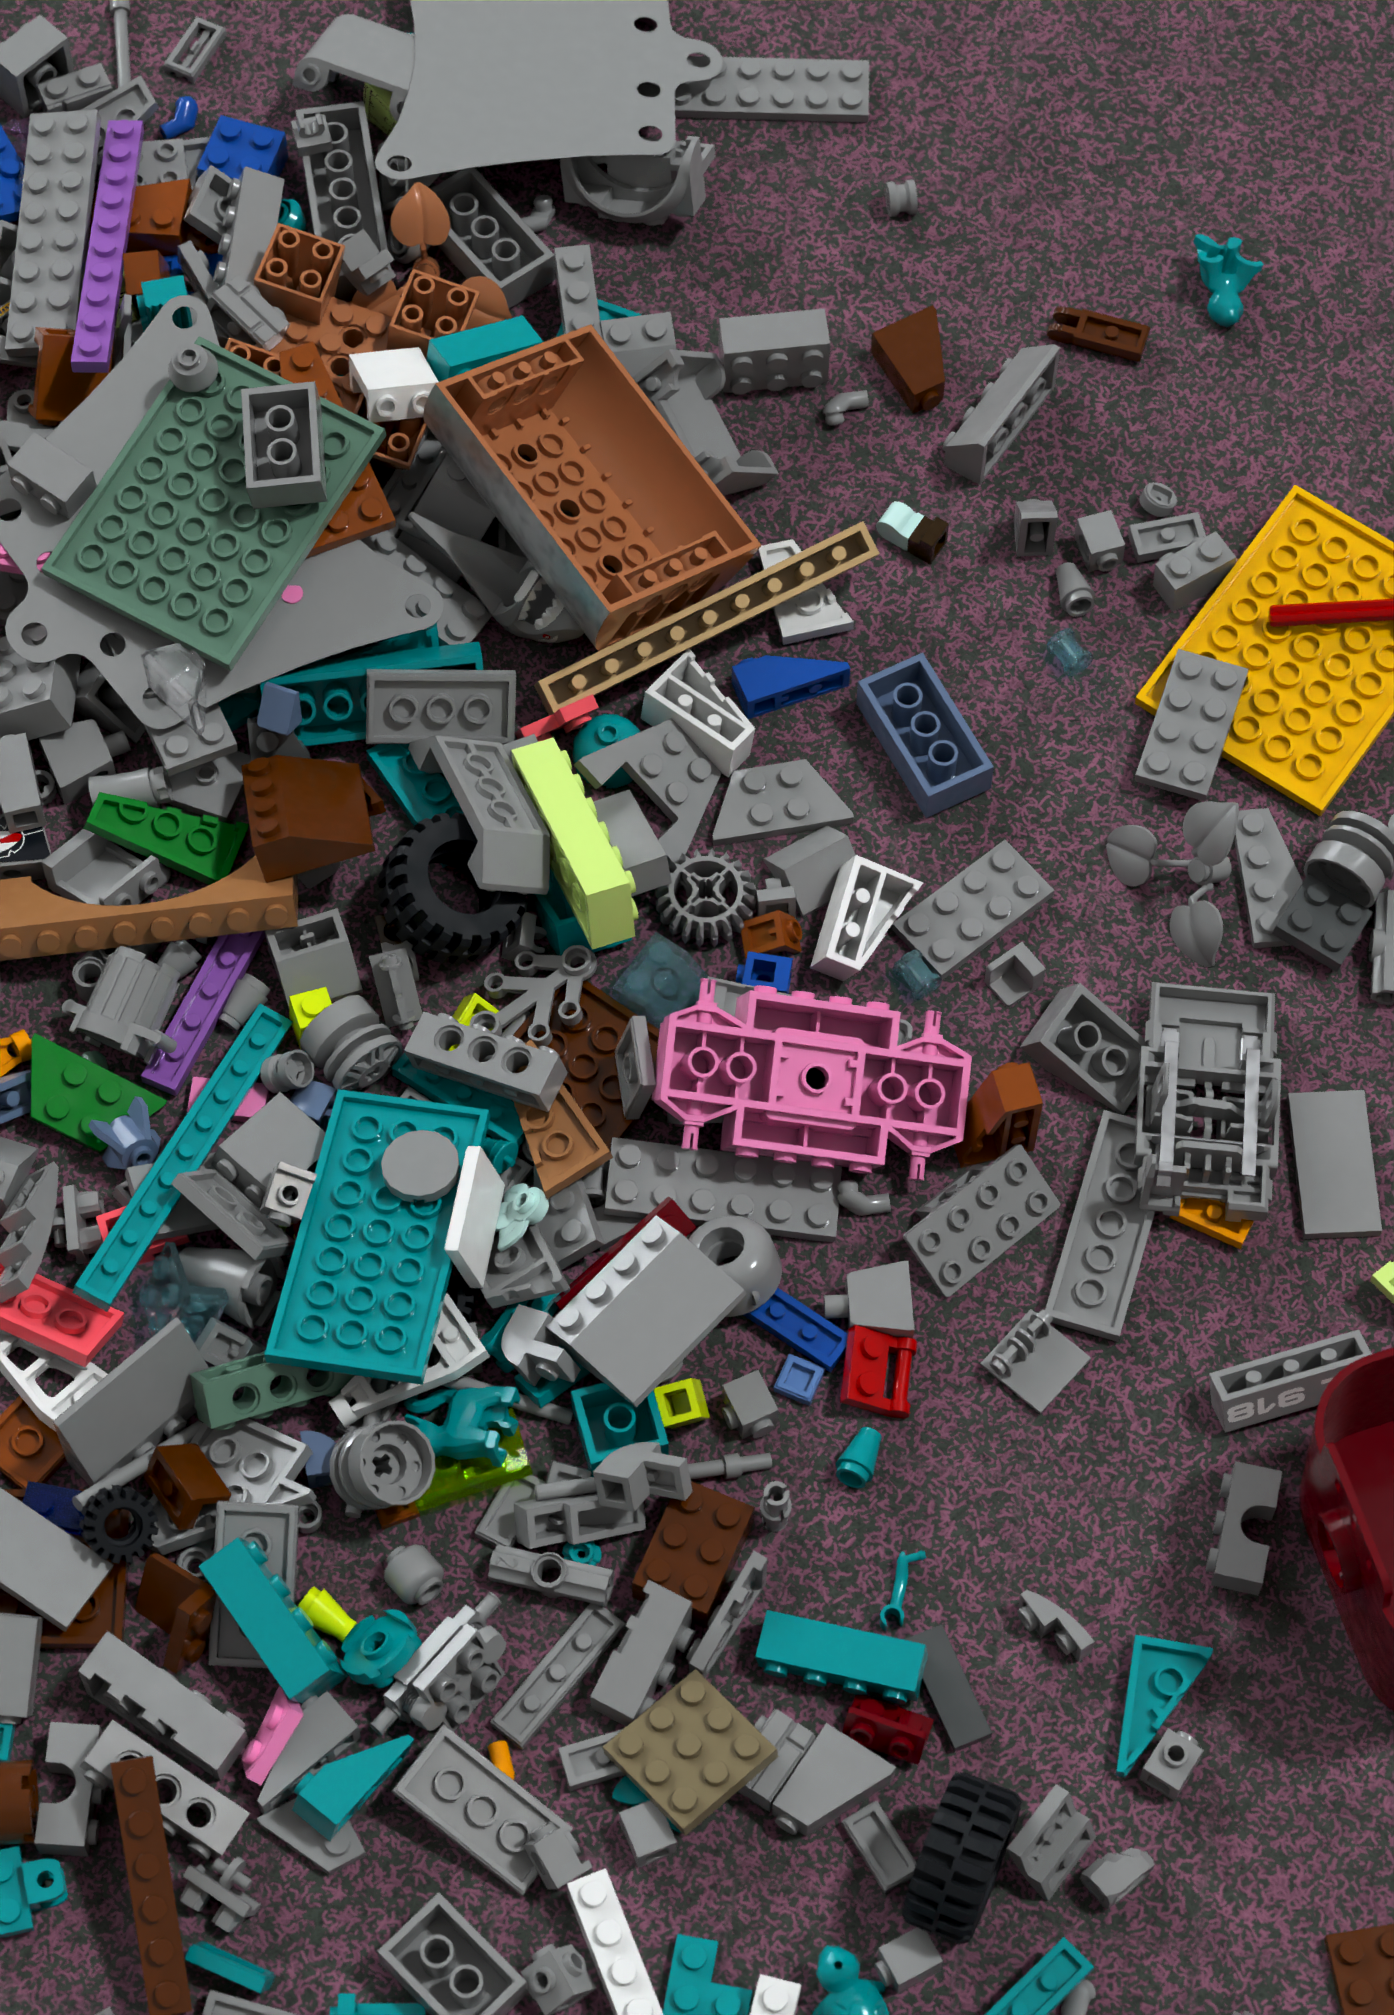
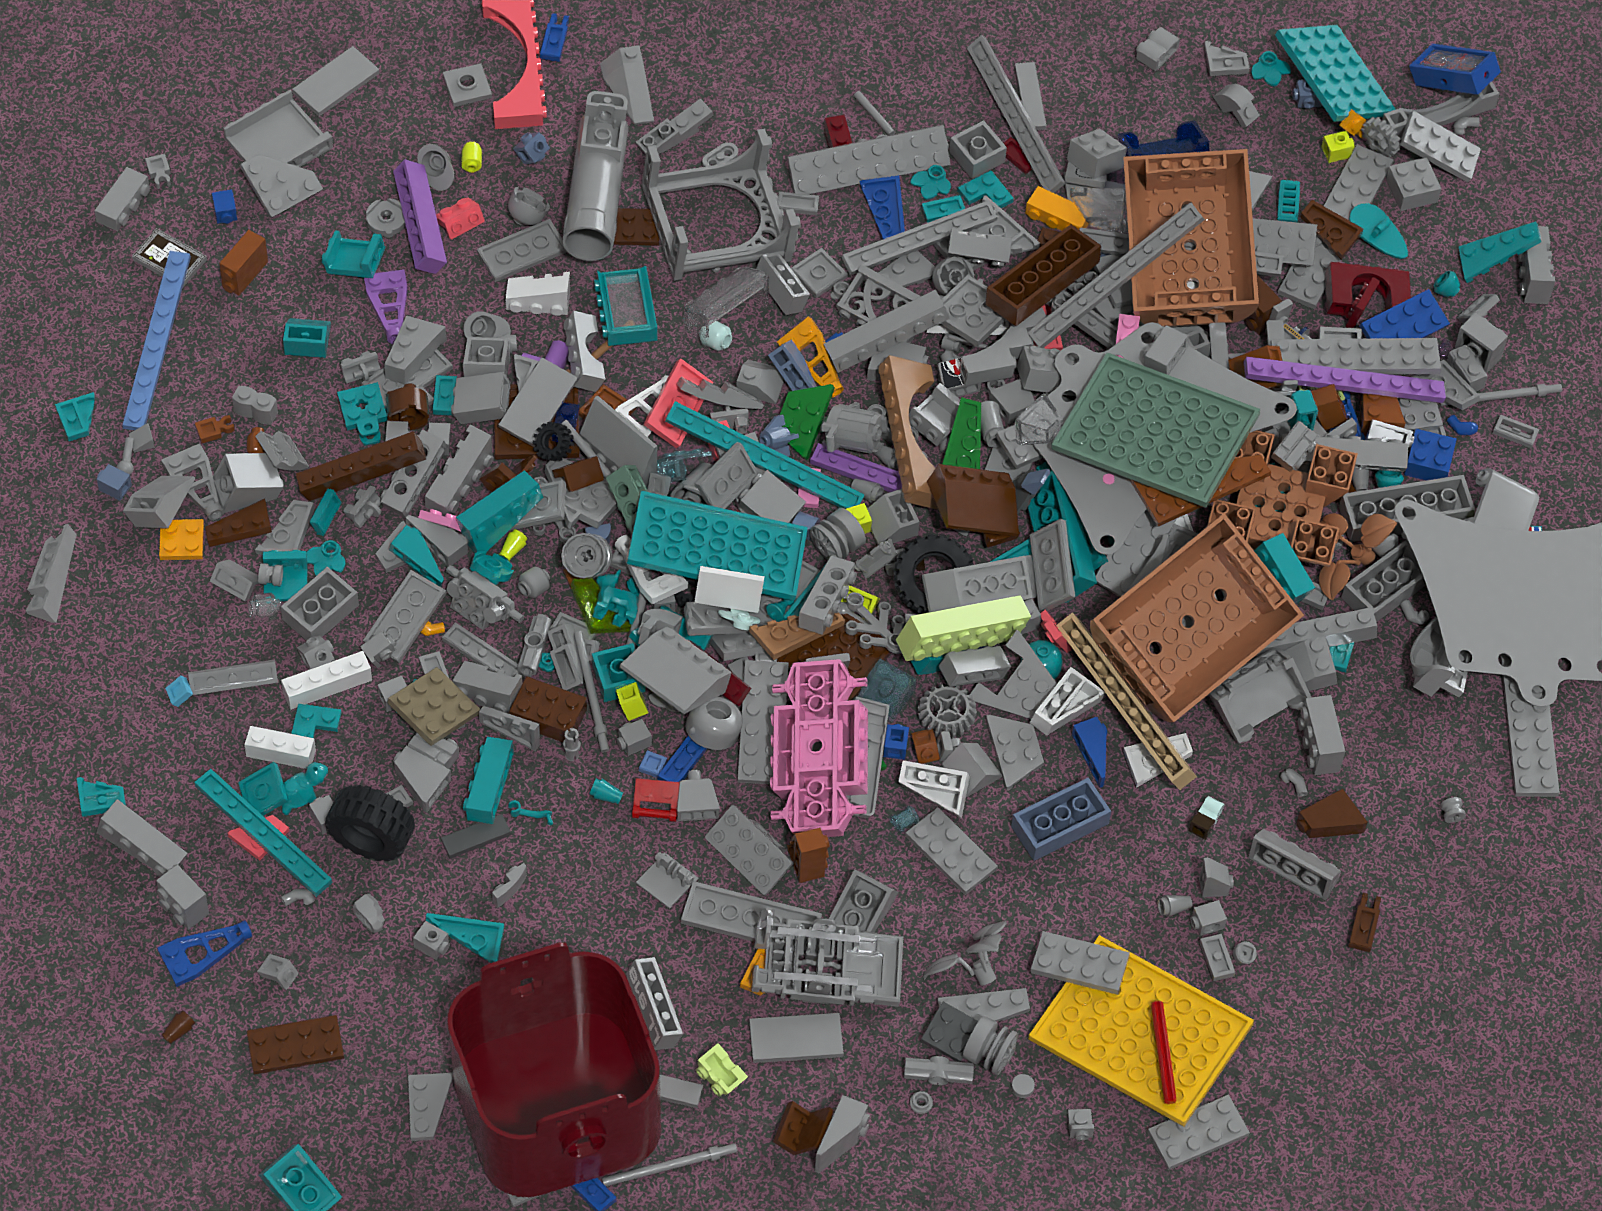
camera: 85 degrees right, 5 degrees down
light grey cone [168,344,218,392] -> none
light grey brick [241,381,327,509] -> none
light grey brick [259,1161,317,1227] -> none
light grey wheel [260,1050,314,1093] -> none
light grey tile [291,113,333,157] -> none
light grey brick [341,229,396,296] -> none
white panel [349,347,439,423] -> none
light grey tile [381,1130,460,1203] -> none
light grey brick [593,1442,693,1512] -> none
light grey arm [837,1180,891,1216] -> none
dark red bracket [842,1695,934,1765] -> none
light grey panel [984,942,1046,1008] -> none
light grey slope [1007,1784,1096,1901] -> none
clear light blue bush [1046,628,1093,677] -> none
light grey brick [1153,531,1236,612] -> none
teal animal [1193,234,1263,327] -> none
none -> teal plate [306,540,345,576]

